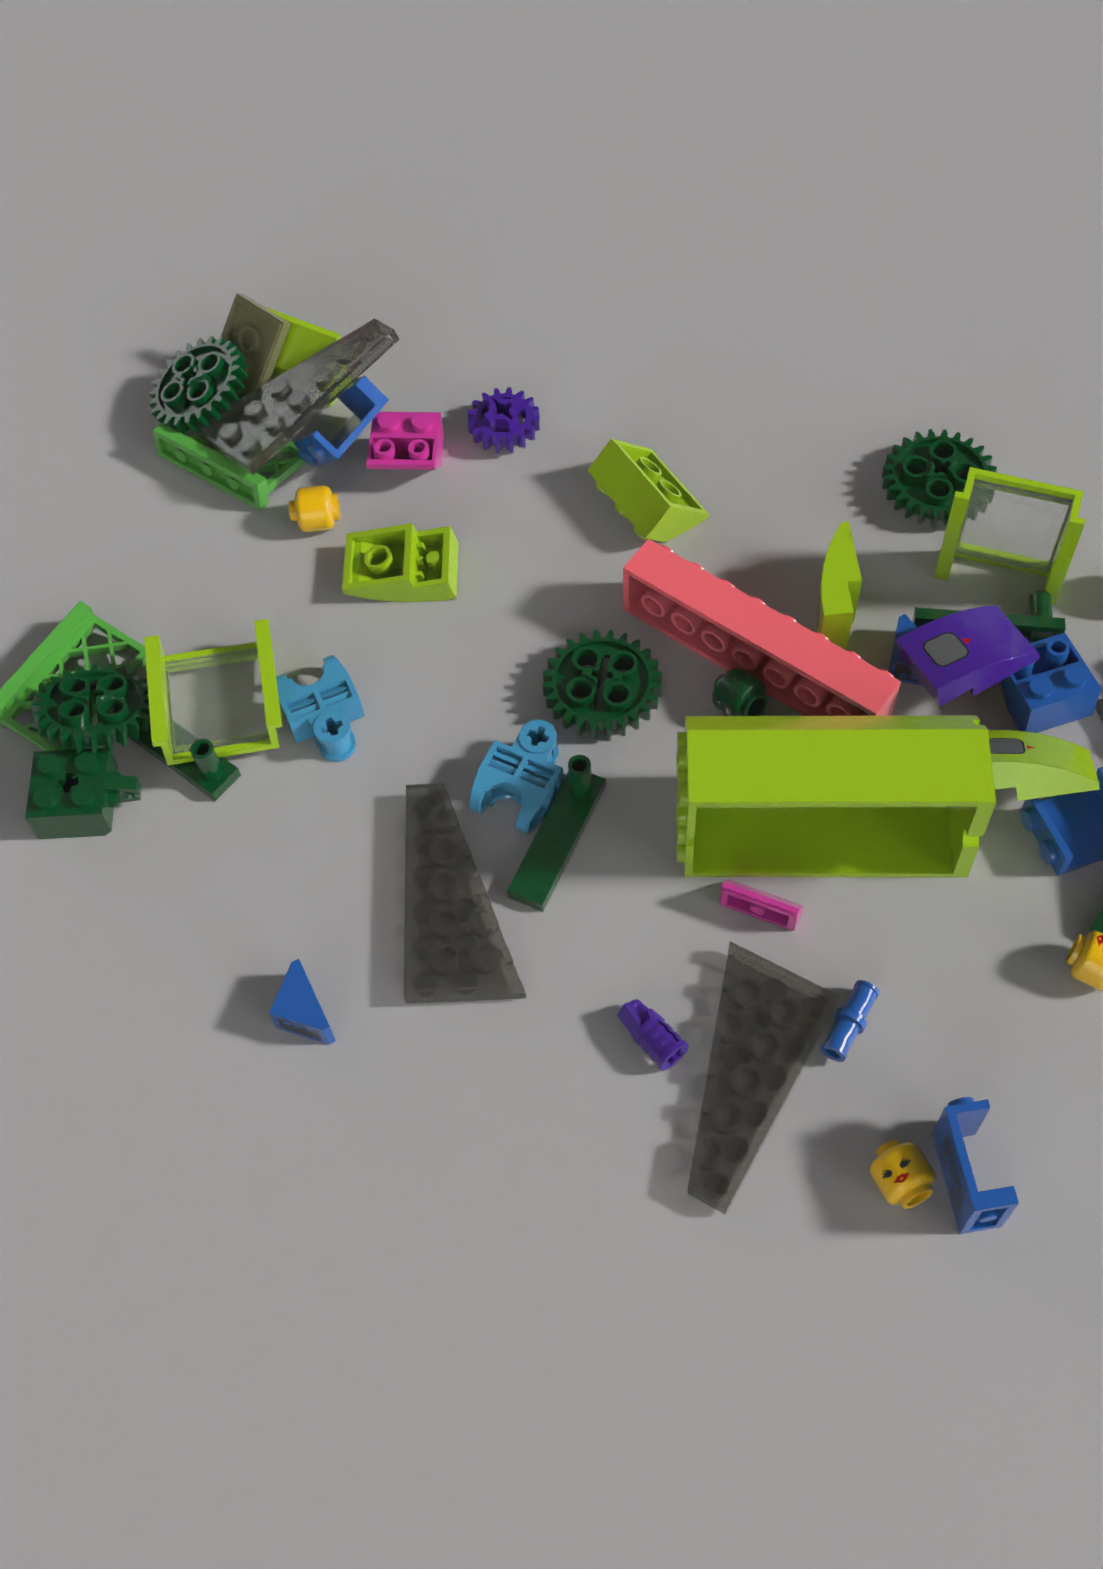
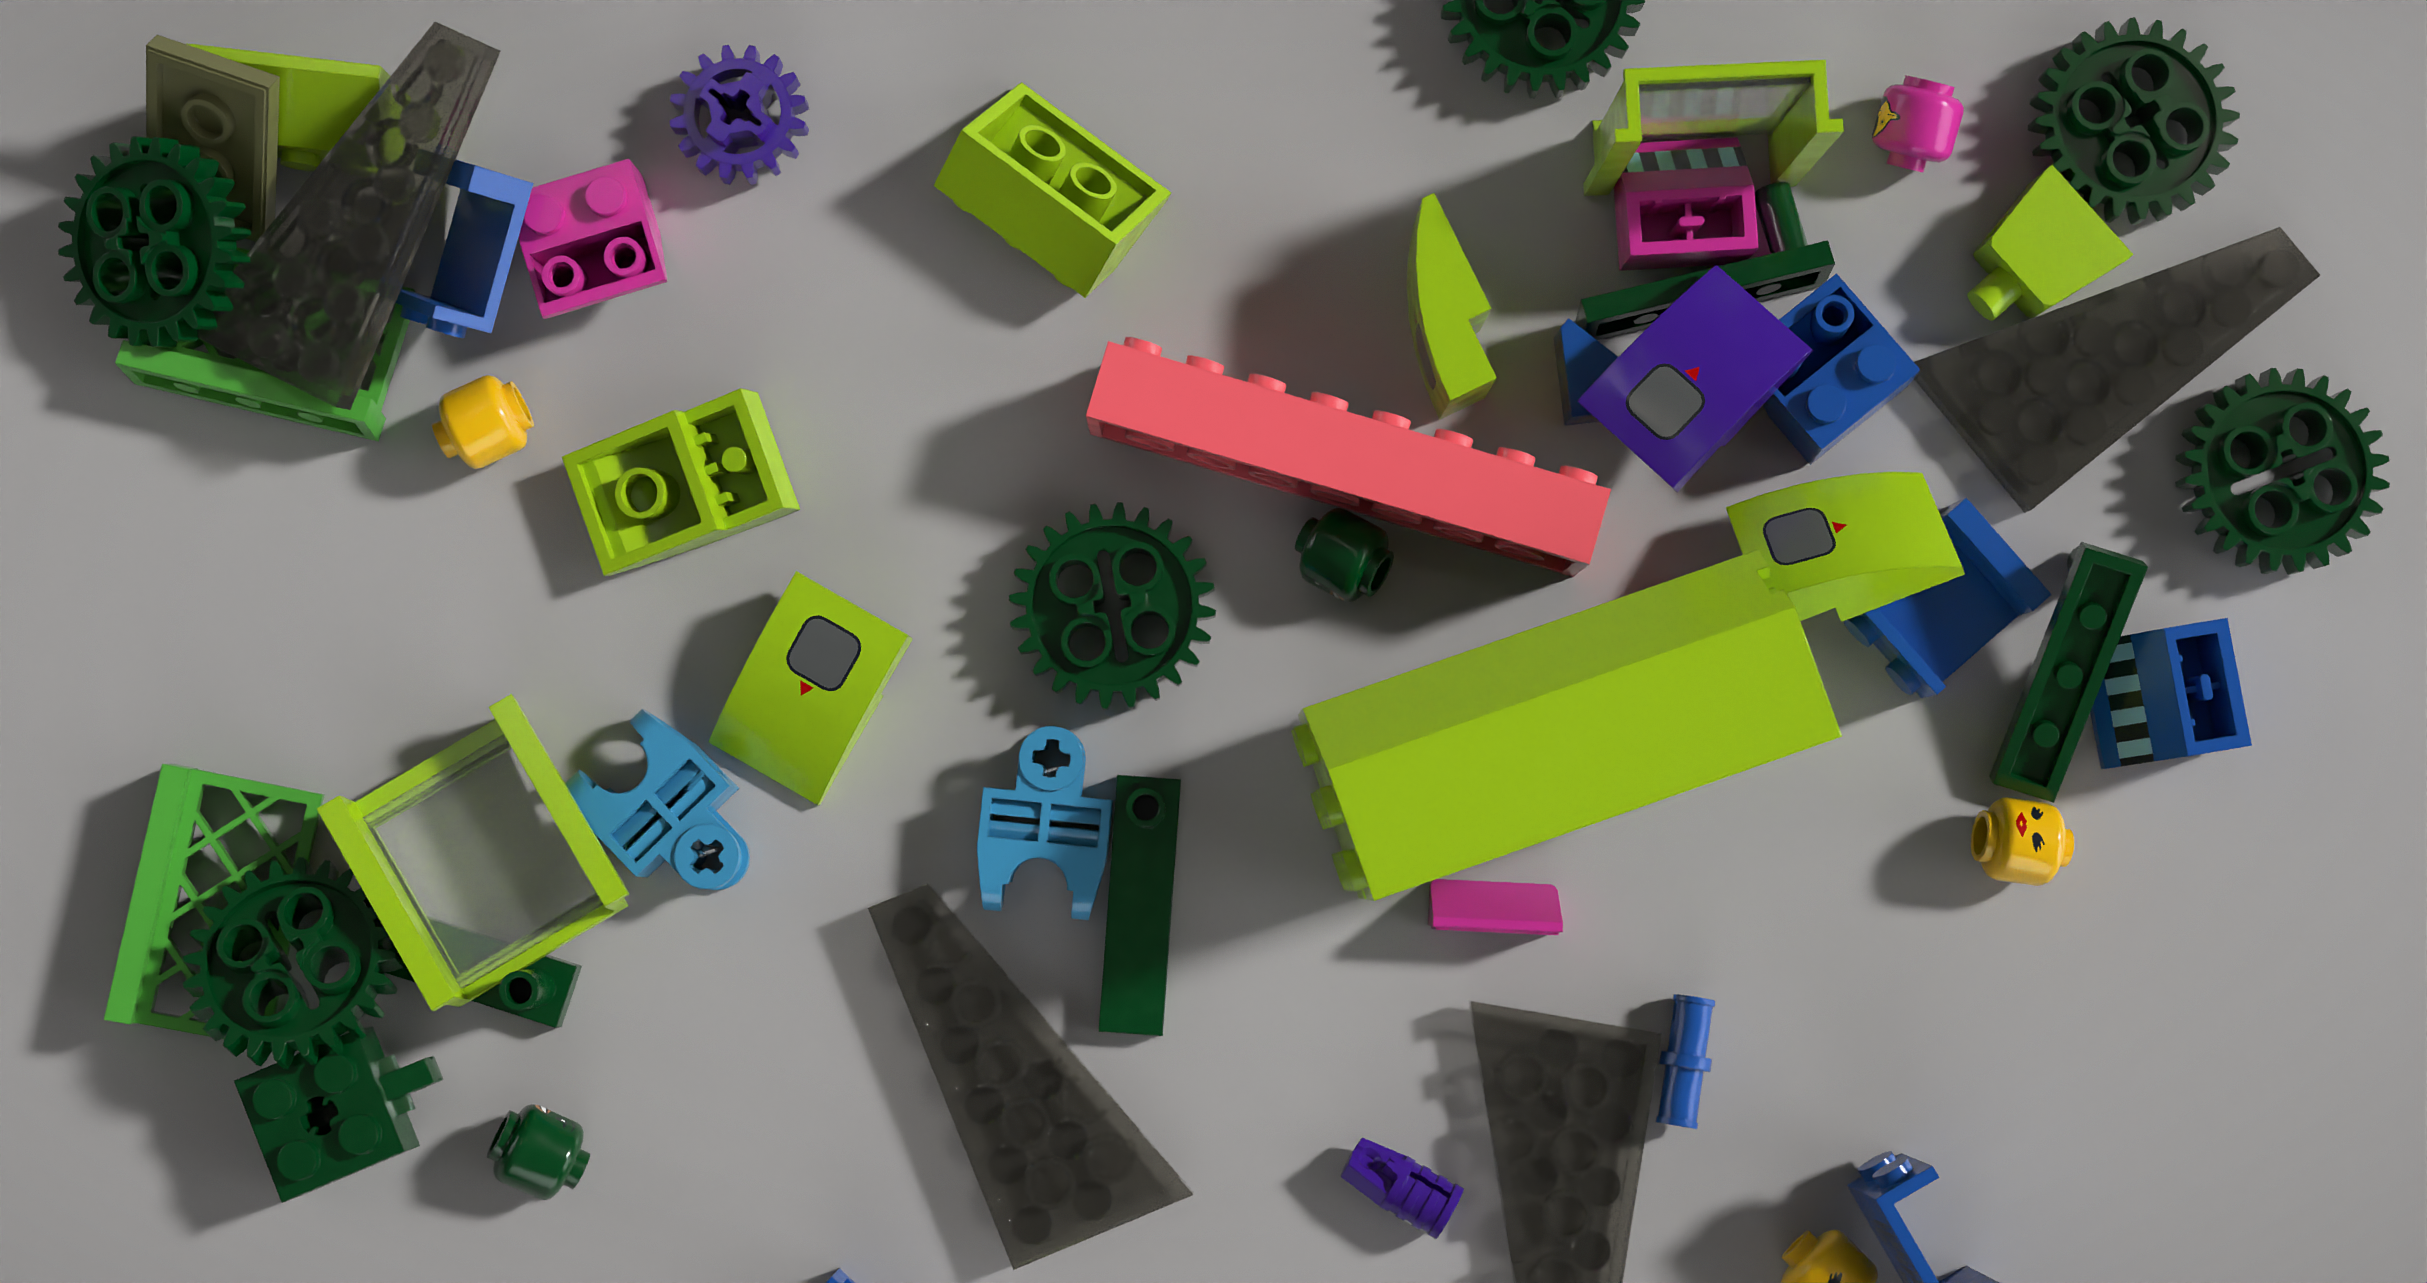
camera: 30 degrees left, 25 degrees up
none -> dark green head [487,1104,590,1200]
none -> lime slope [708,571,913,806]
none -> dark pink slope [1614,137,1759,271]

